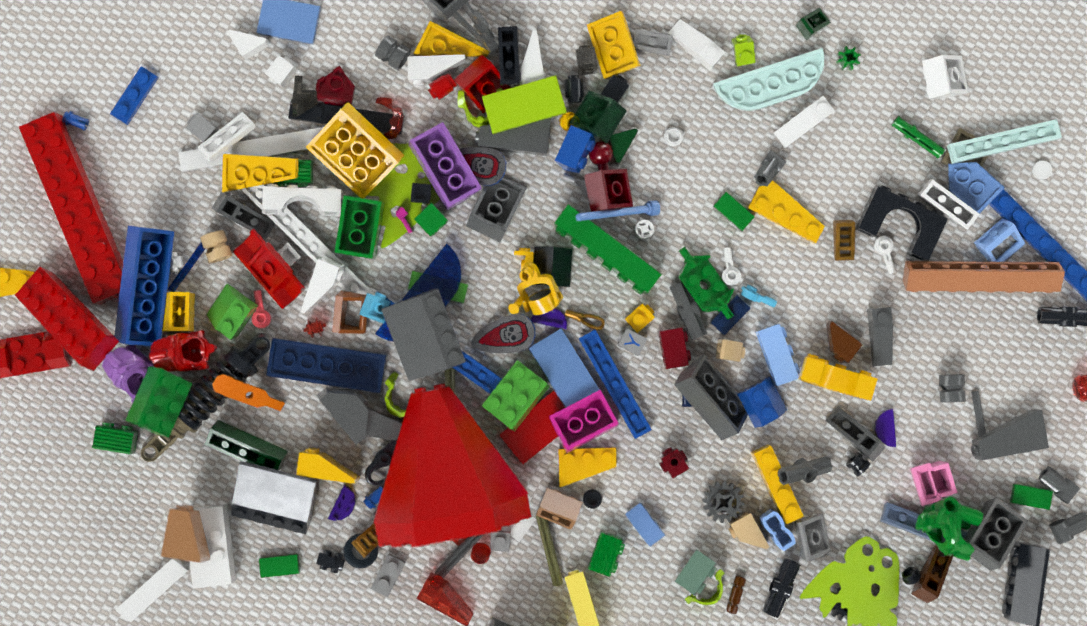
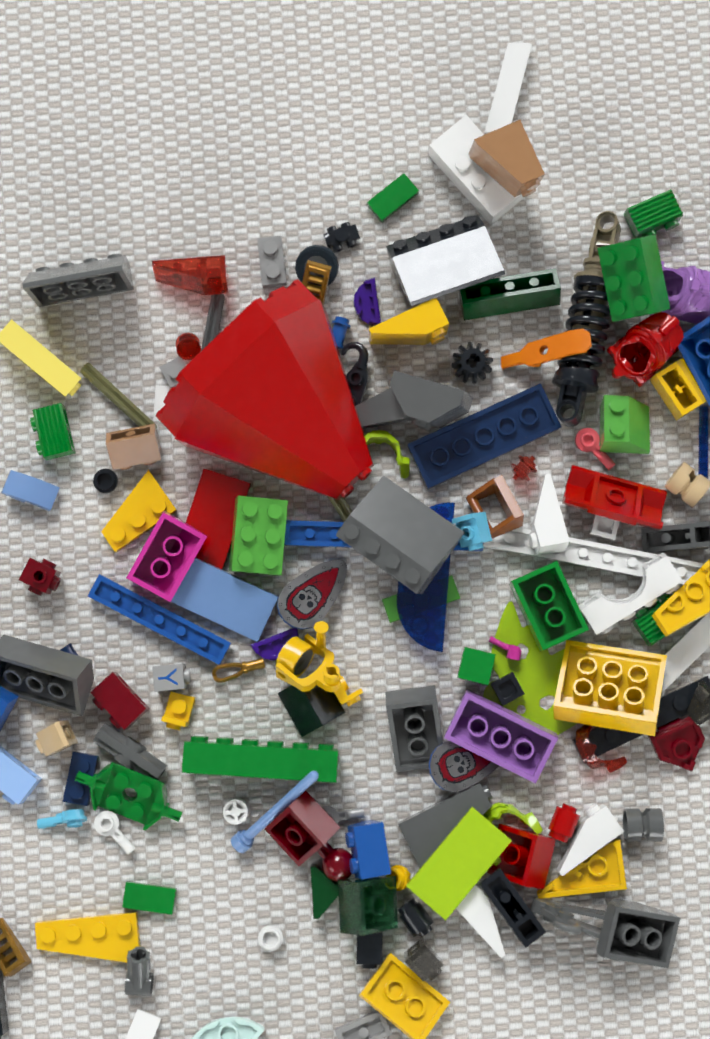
camera: 145 degrees right, 5 degrees down
none -> black gear [451,342,493,384]

